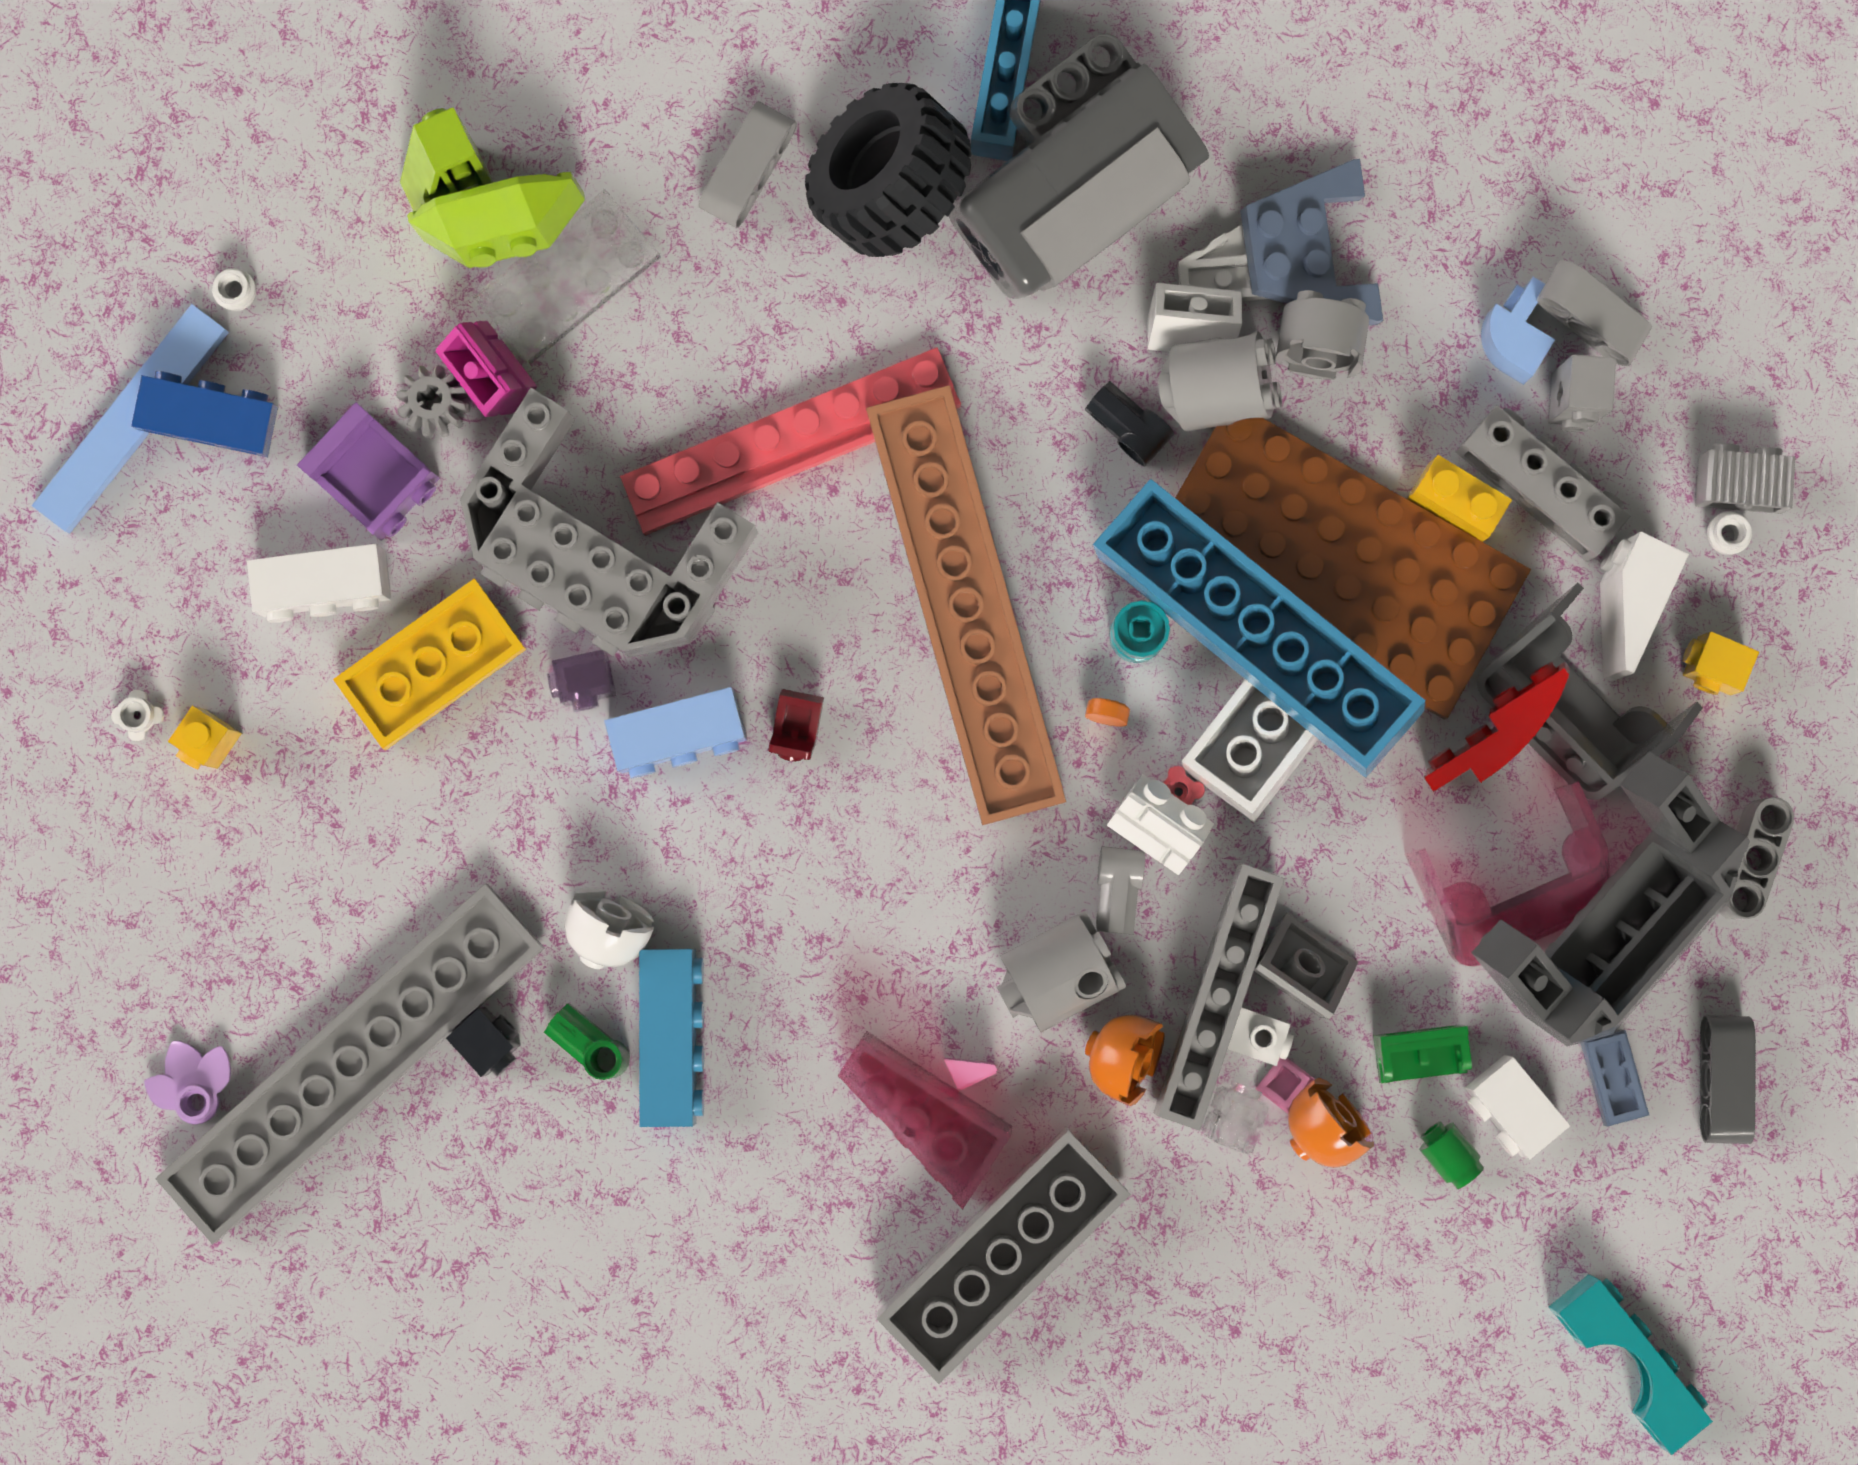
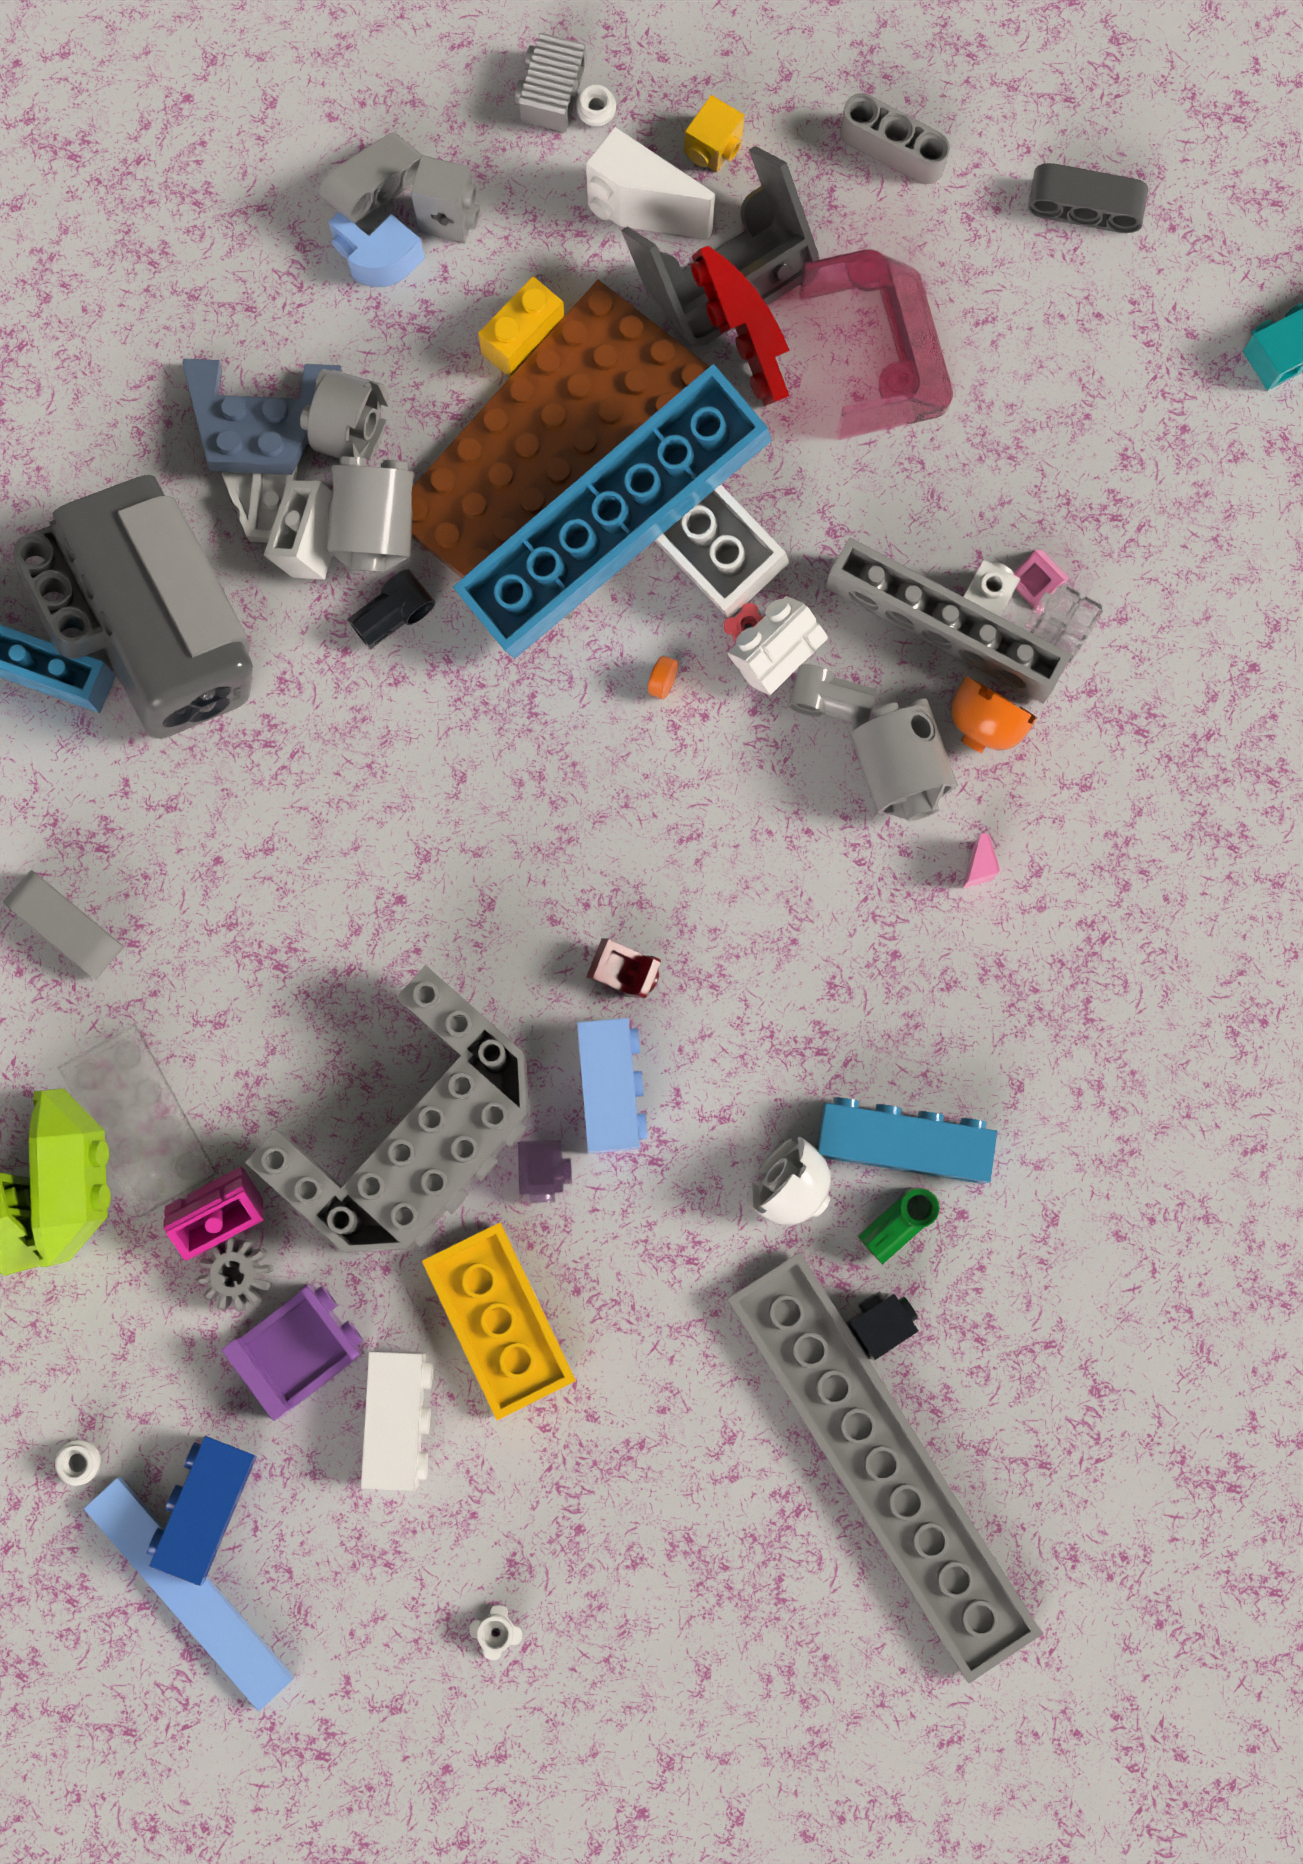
camera: 85 degrees left, 5 degrees down
lavender plate [144,1040,231,1124] -> none
yellow brick [168,705,242,770] -> none
coral plate [620,347,961,536] -> none
black tyre [805,83,972,257] -> none
clear pink wedge [838,1031,1013,1210] -> none
nougat plate [866,385,1066,826] -> none
light grey brick [877,1127,1131,1384] -> none
teal wheel [1109,600,1170,663] -> none
light grey slope [1254,913,1358,1019] -> none
orange cylinder [1288,1077,1374,1168] -> none
green hinge [1373,1024,1472,1084] -> none
green brick [1419,1121,1484,1189] -> none
light grey brick [1455,405,1631,562] -> none
white brick [1464,1055,1570,1160] -> none
dark grey wedge [1471,751,1750,1047] -> none
sand blue plate [1581,1029,1649,1127] -> none

